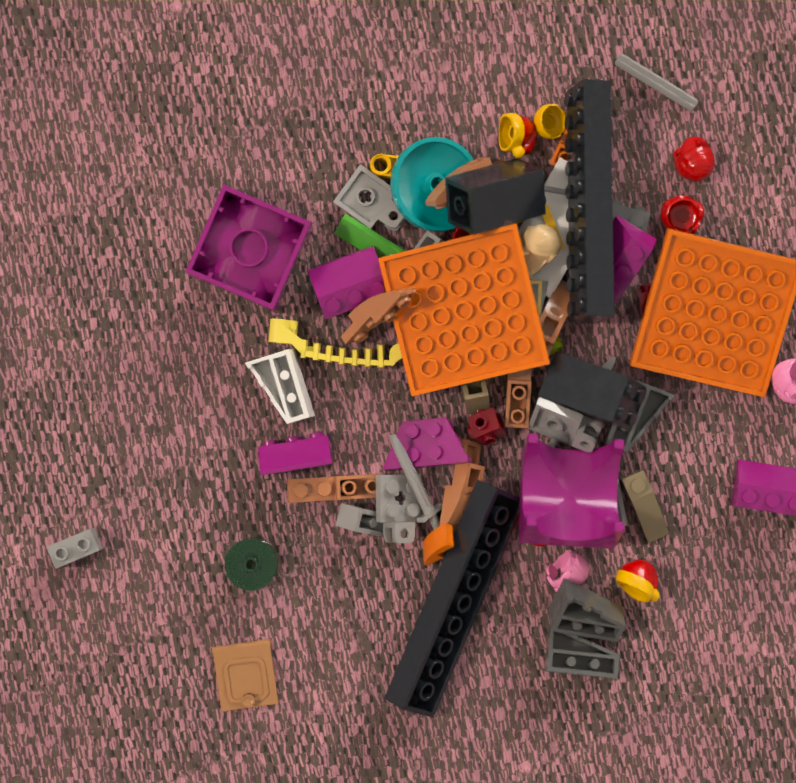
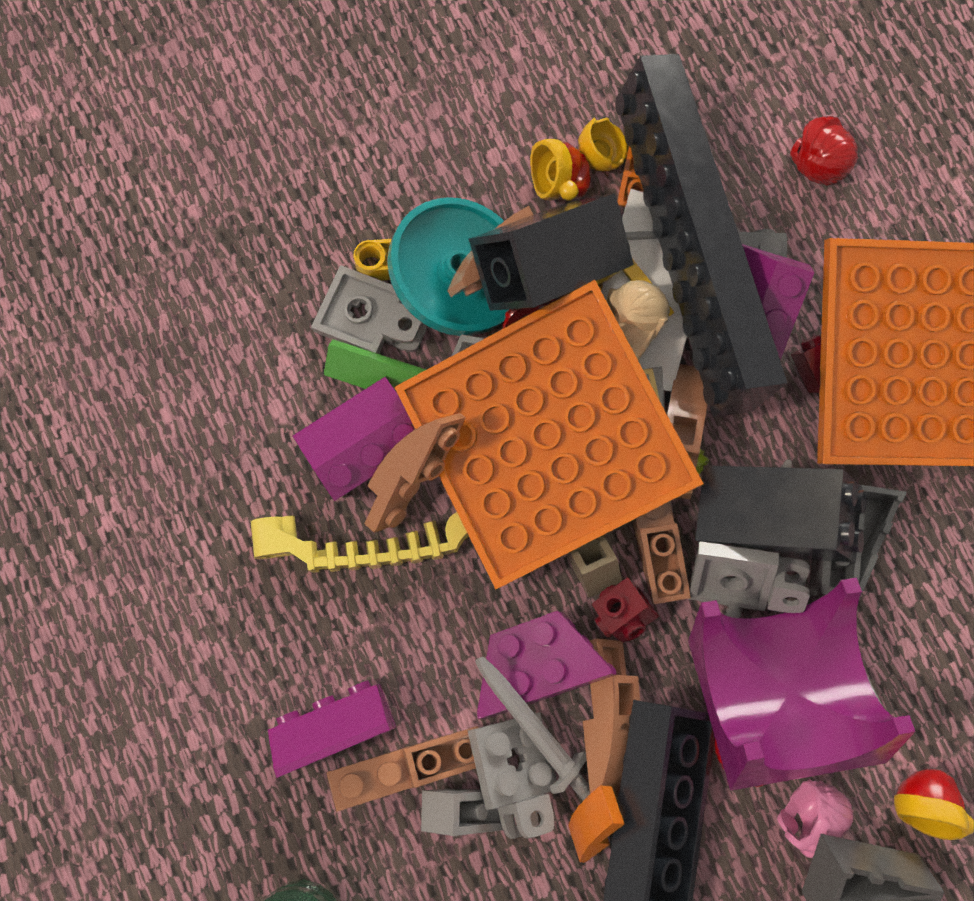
camera: 10 degrees left, 10 degrees down
magenta piece [185,184,314,314] -> none
white wedge [245,349,315,424] -> none
light grey axle [615,53,698,111] -> none
dark tan slope [619,470,670,543] -> none
red hair [661,195,704,234] -> none

